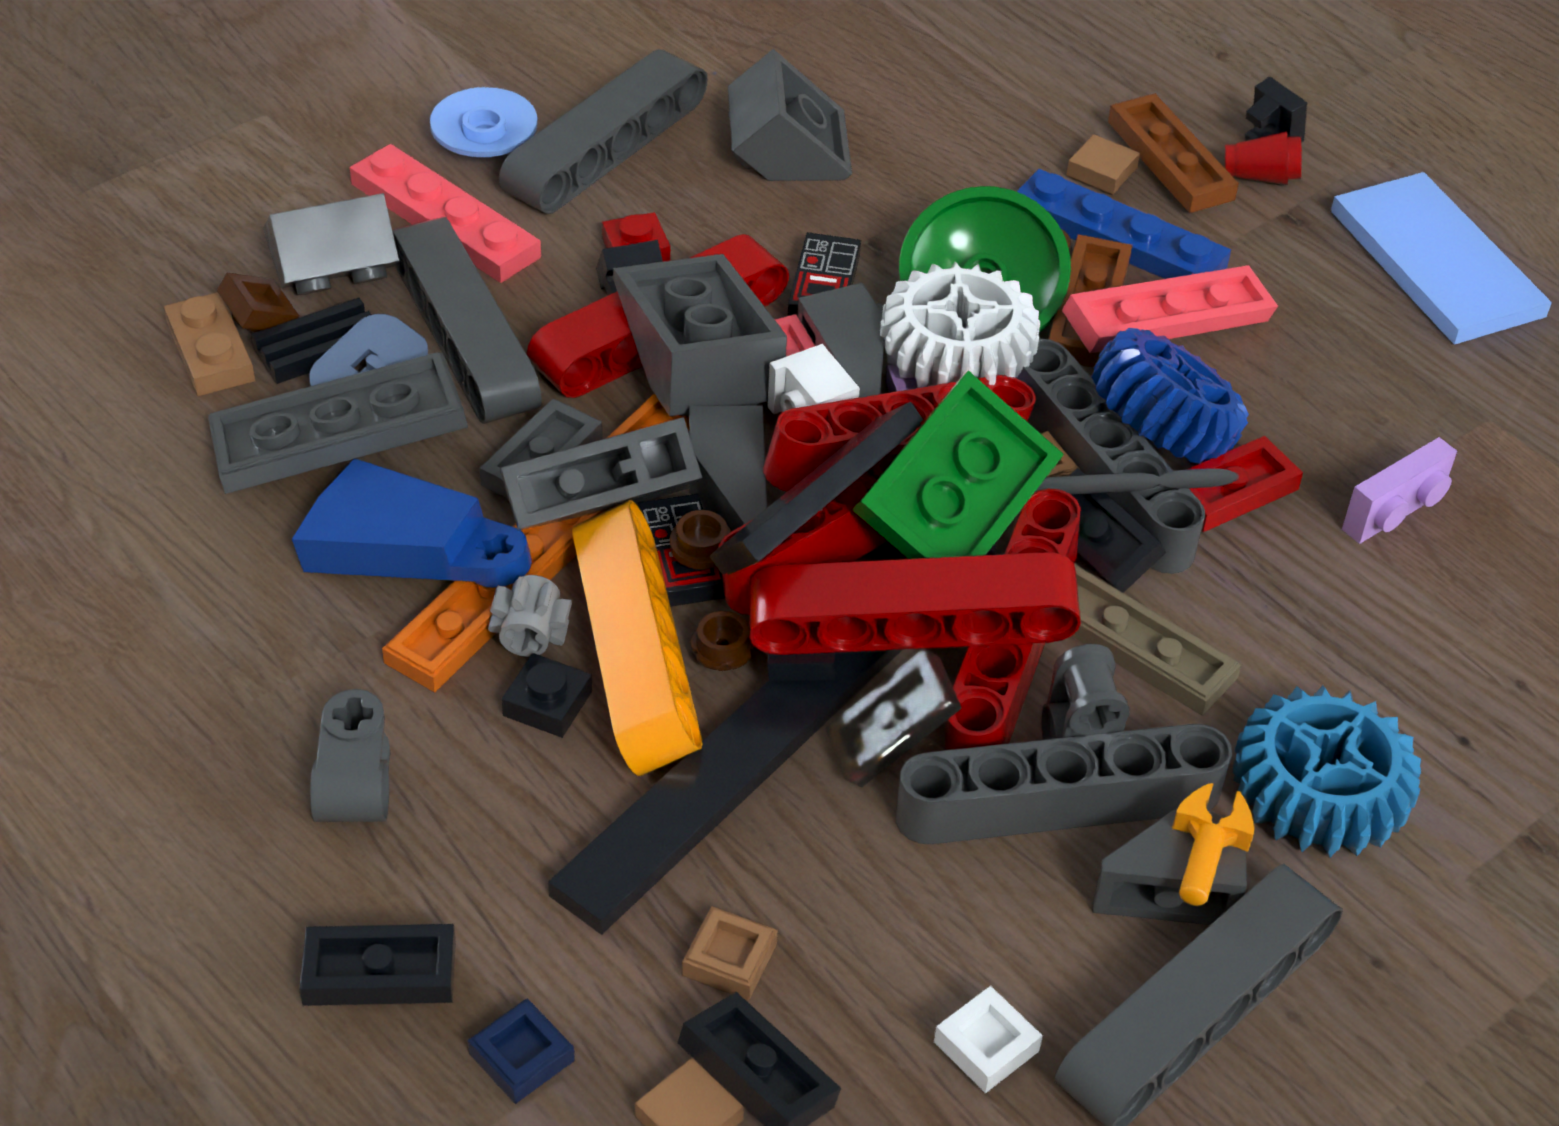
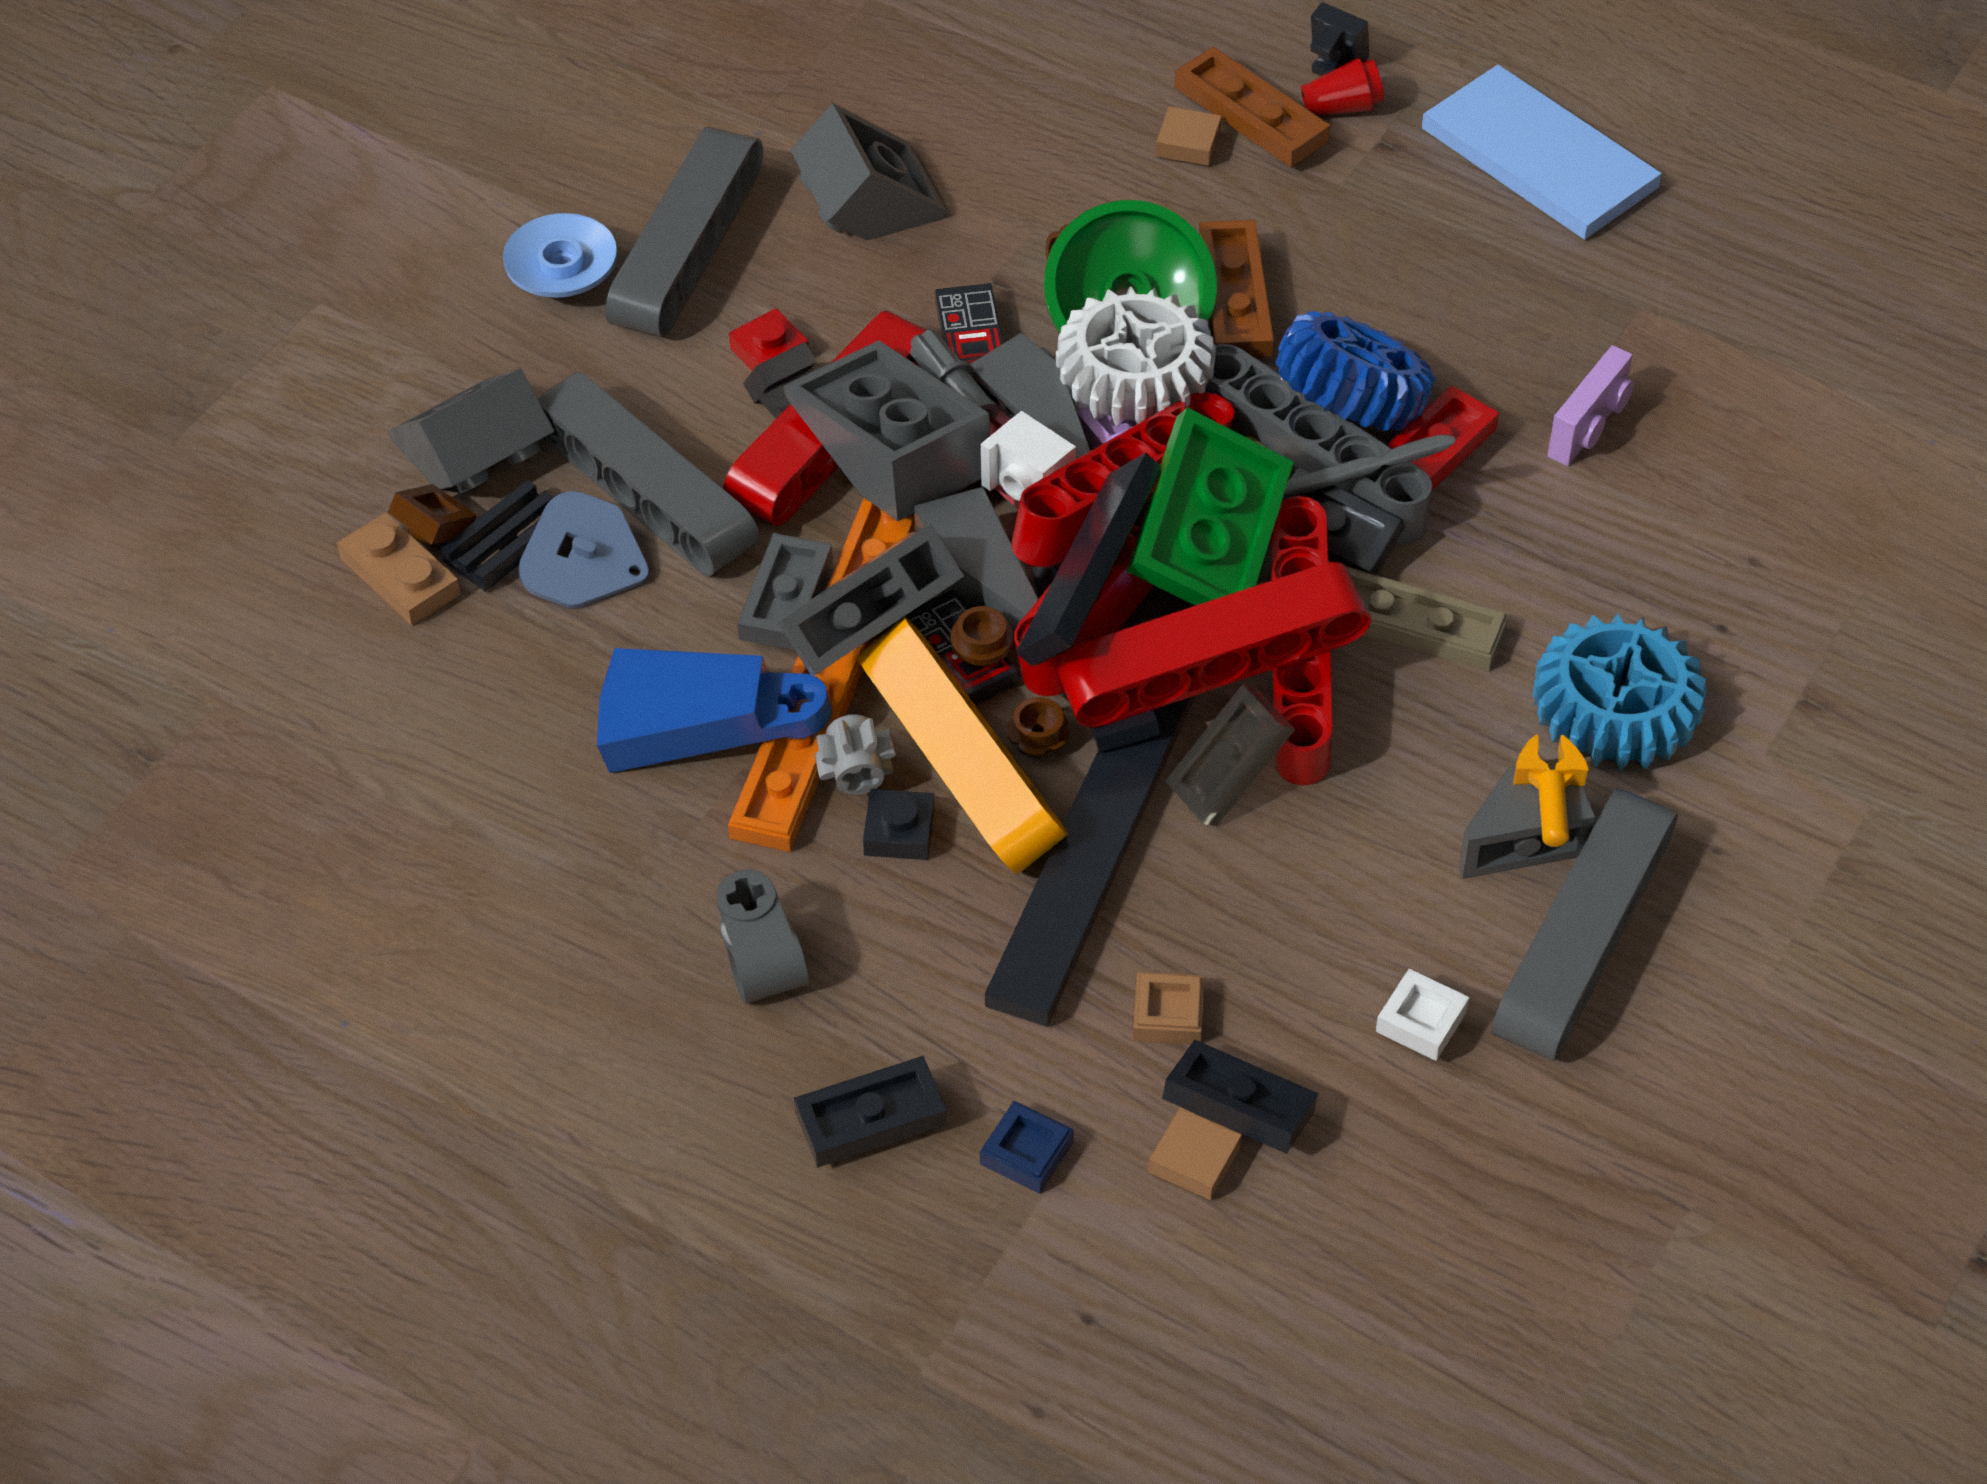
camera: 15 degrees left, 5 degrees up
dark grey tile [208,352,468,494] -> none
coral plate [350,144,541,283] -> none
dark grey beam [896,724,1232,844] -> none
blue plate [1017,169,1231,279] -> none
dark grey piece [1041,644,1130,740] -> none
coral plate [1062,265,1278,353] -> none
none -> dark grey axle [910,329,998,424]

